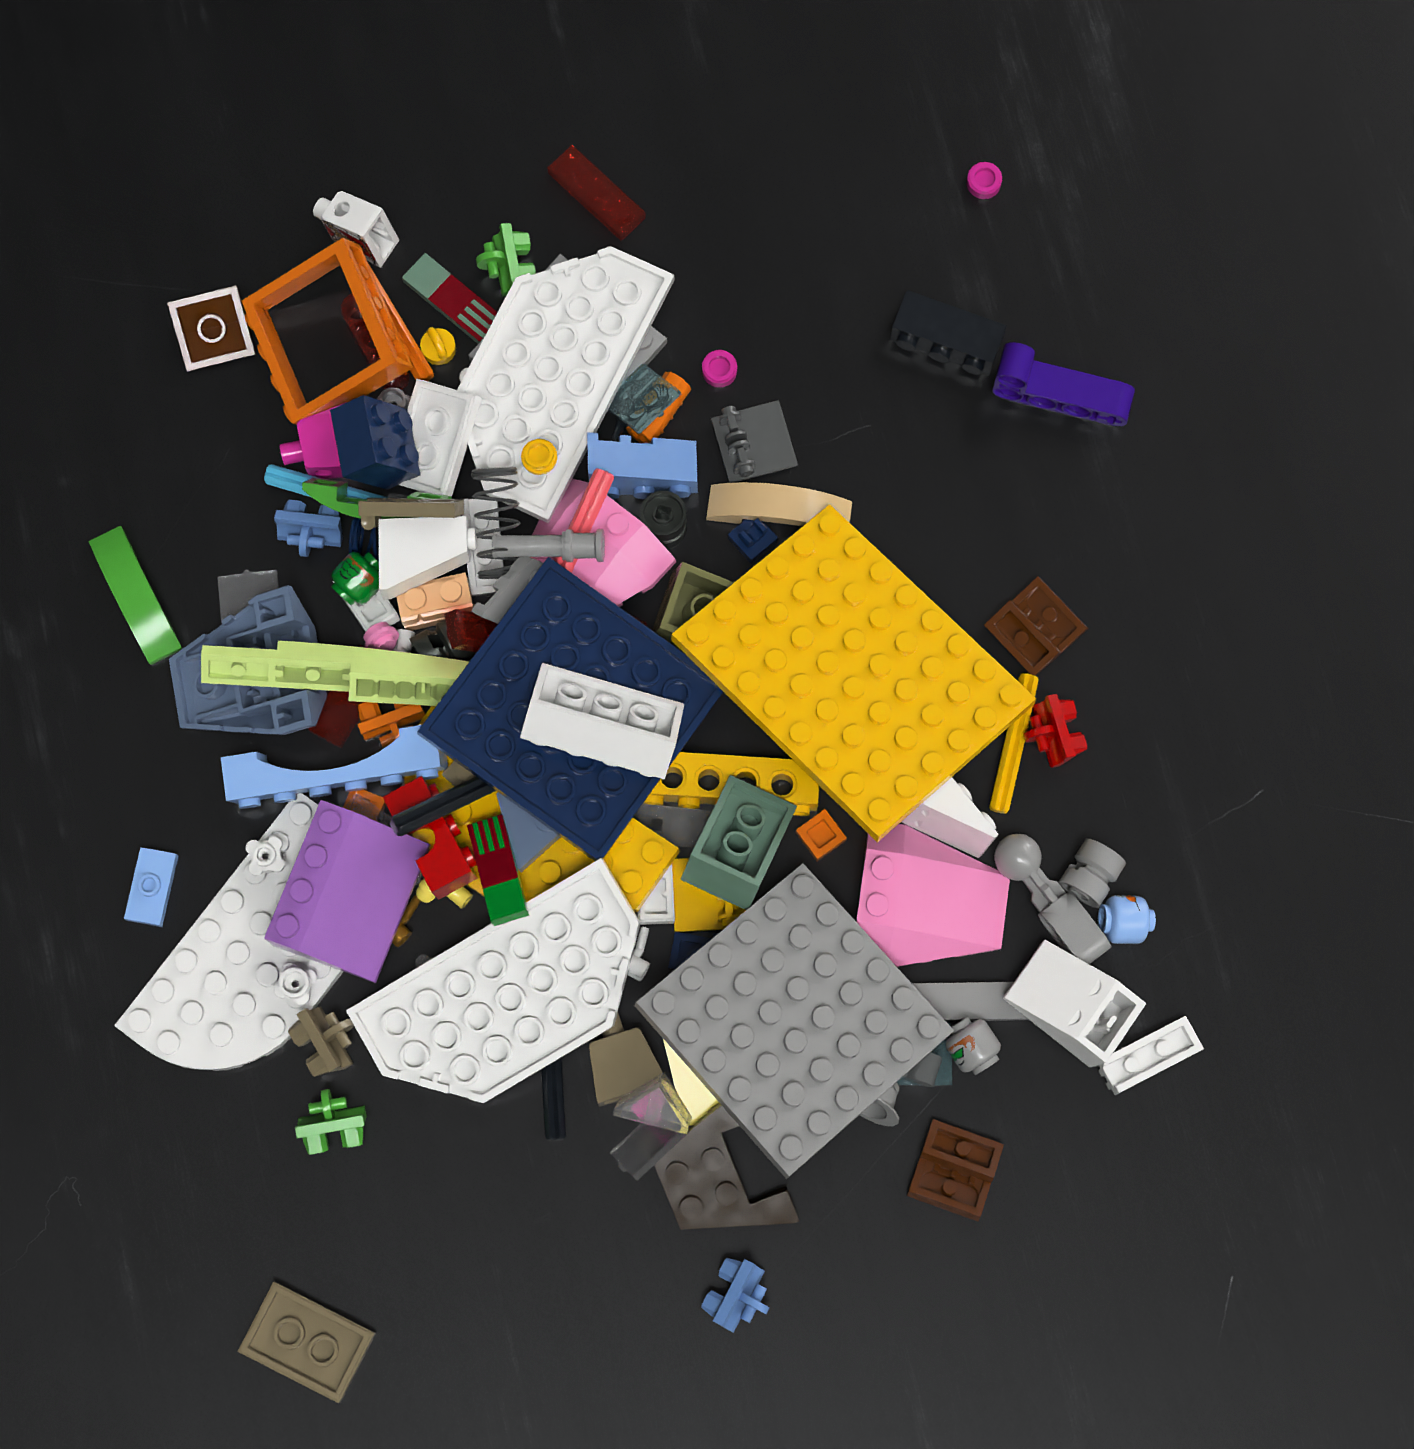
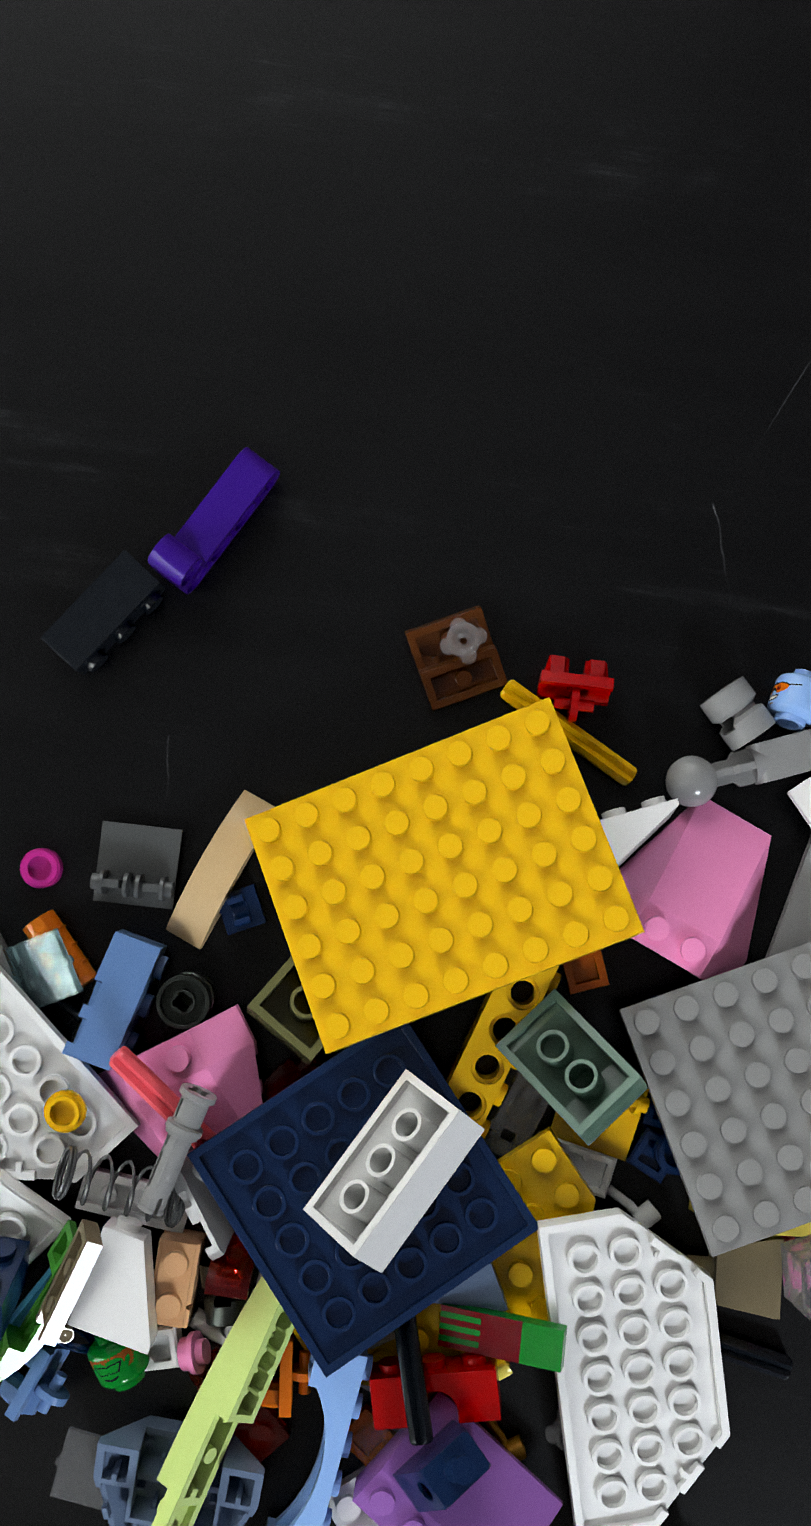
camera: 70 degrees left, 10 degrees up
none -> dark blue torso [393,1419,491,1512]
none -> clear plate [440,618,487,664]

